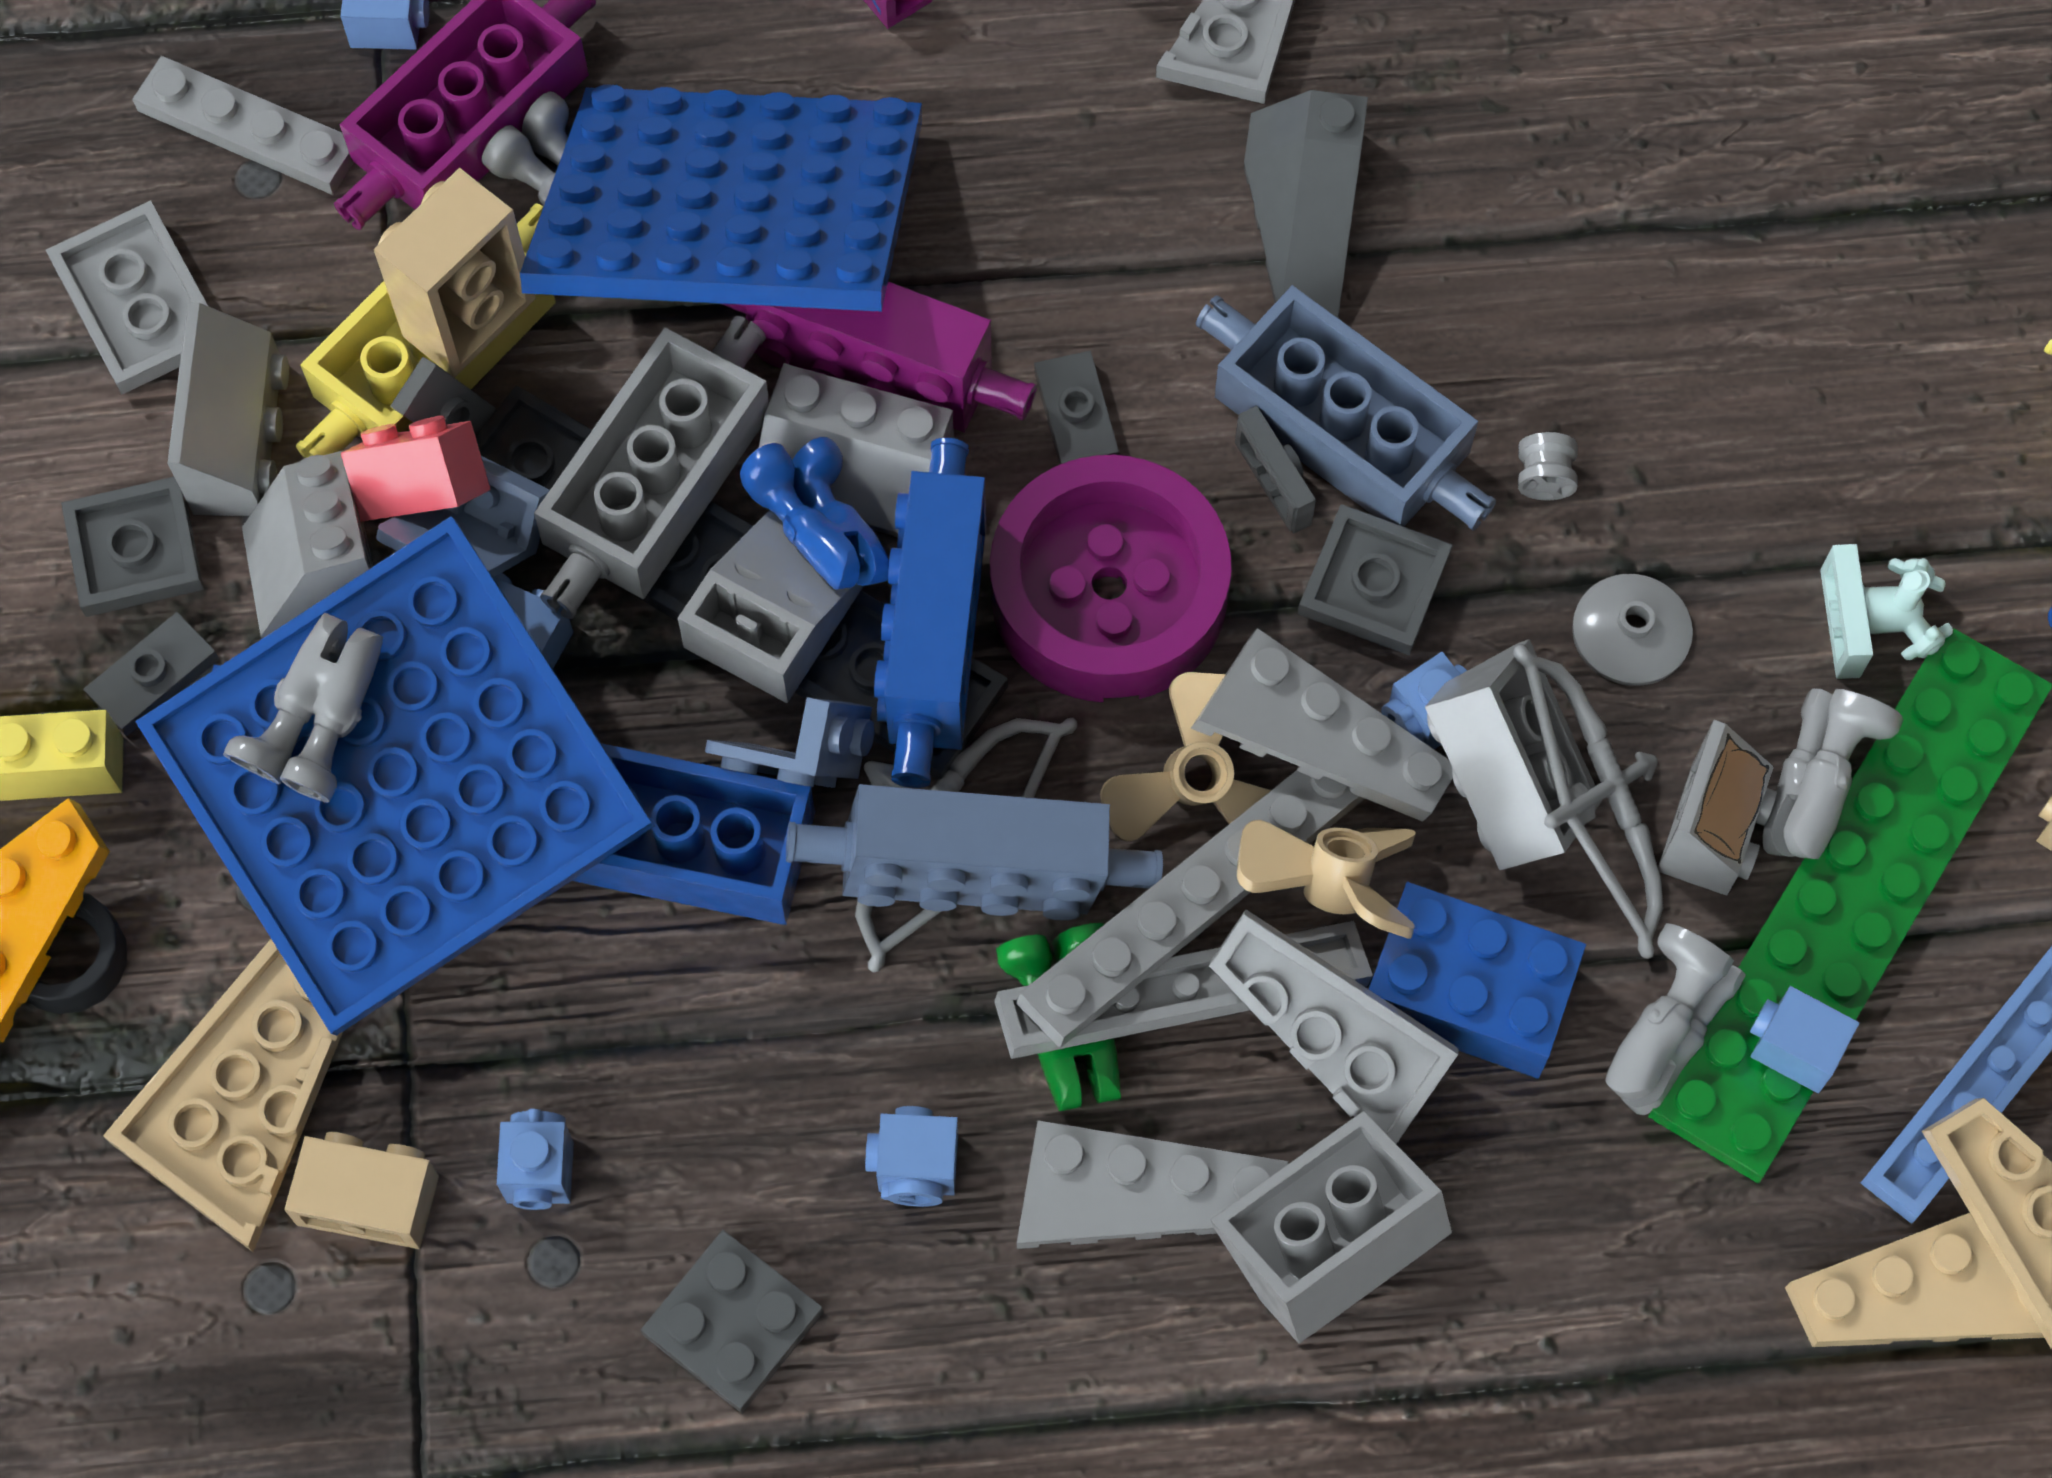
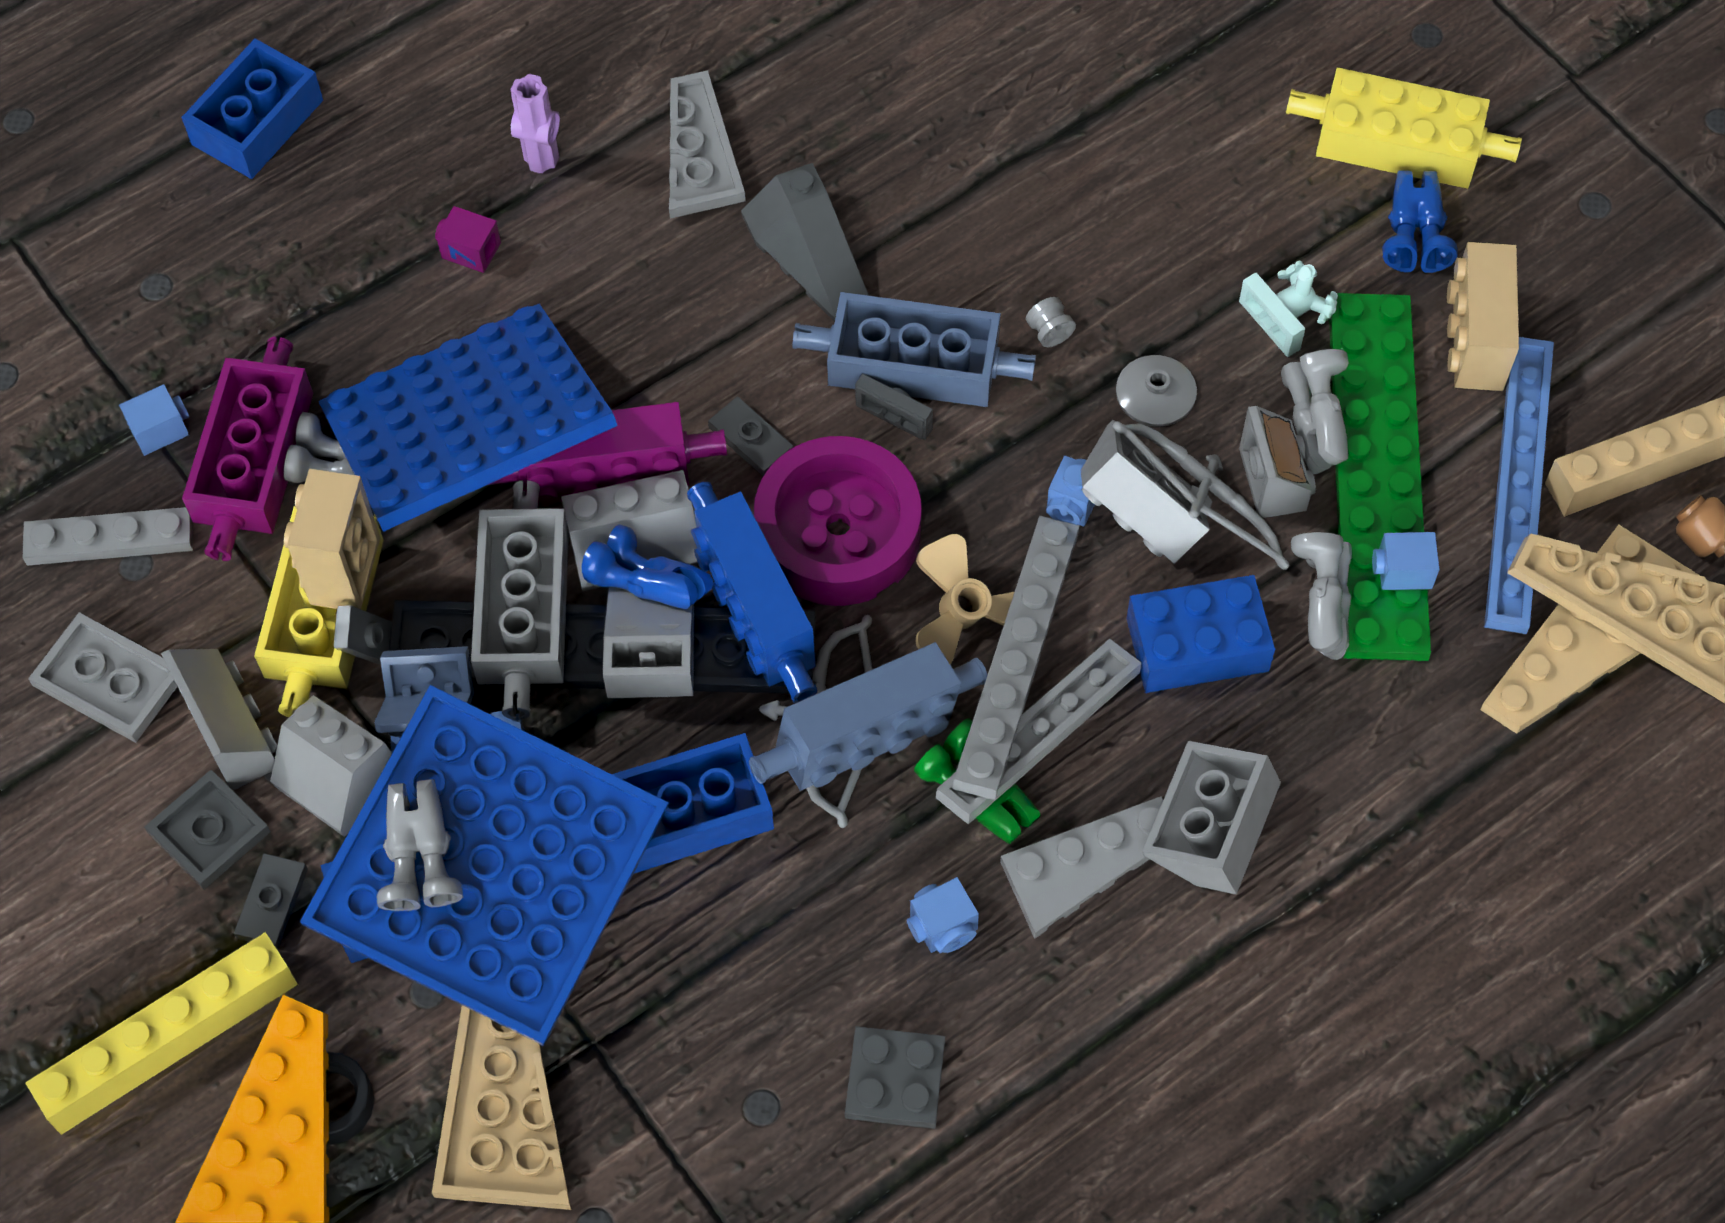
camera: 30 degrees left, 5 degrees down
tan brick [284,1132,439,1249] -> none
coral brick [341,416,491,522] -> none
medium blue brick [497,1109,574,1210] -> none
sand blue bracket [705,697,875,788] -> none
light grey wing [1191,628,1453,821] -> none
light grey wing [1209,909,1459,1144] -> none
tan piece [1237,820,1416,939] -> none
dark grey plate [1298,504,1453,656] -> none

